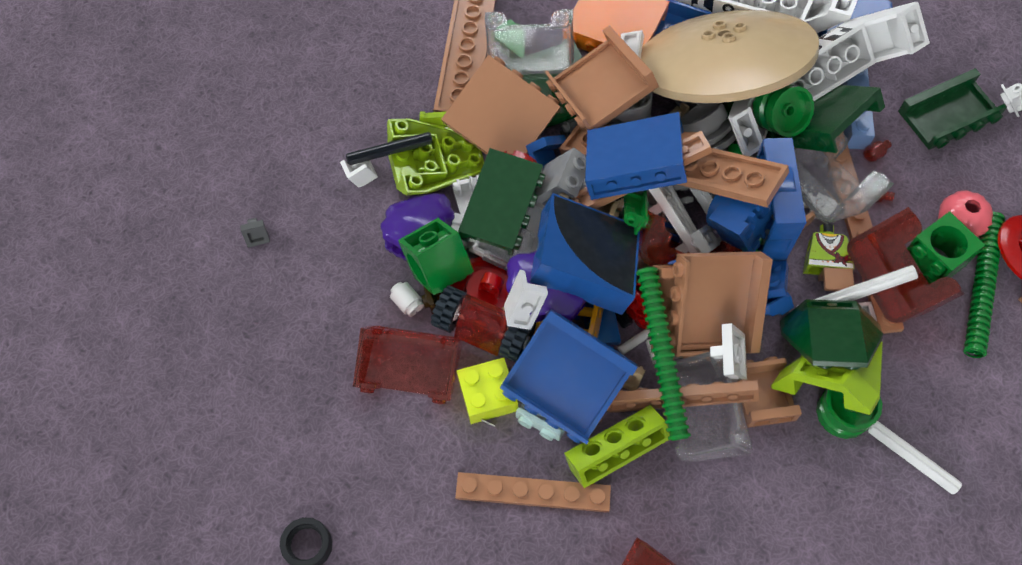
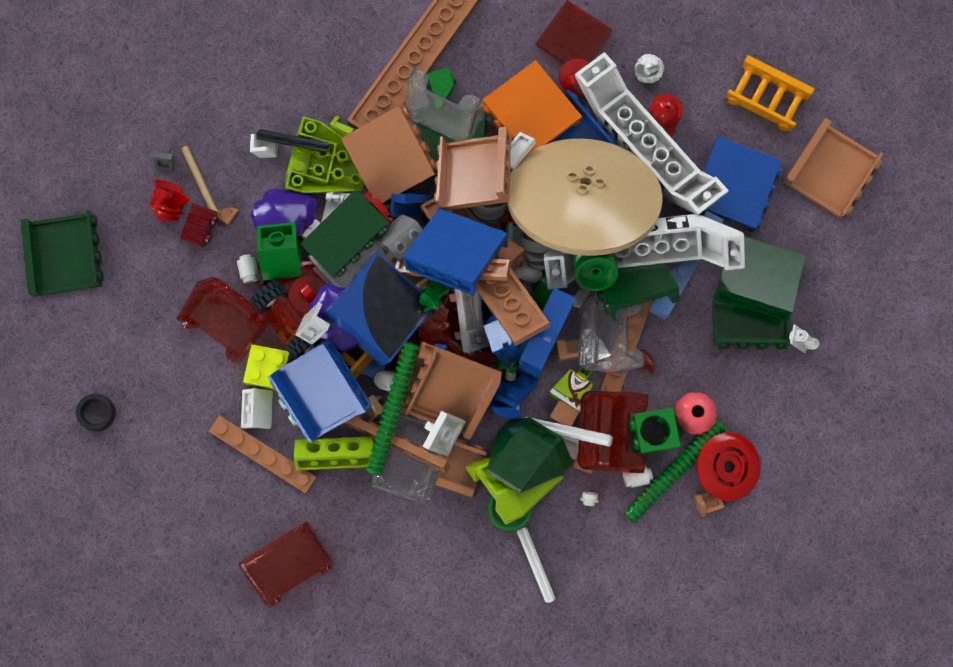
camera: 25 degrees right, 15 degrees up
clear red cylinder [863,140,892,162] -> none
none -> dark green panel [21,209,104,297]
none -> red helmet [149,179,190,223]
none -> dark red brick [180,203,219,247]
none -> tan bar [181,146,218,211]
none -> nougat tile [217,207,239,226]
none -> white panel [241,388,273,429]
none -> white brick [374,370,395,391]
none -> white plate [580,492,599,506]
none -> white brick [623,465,653,488]
none -> dark green panel [713,236,806,321]

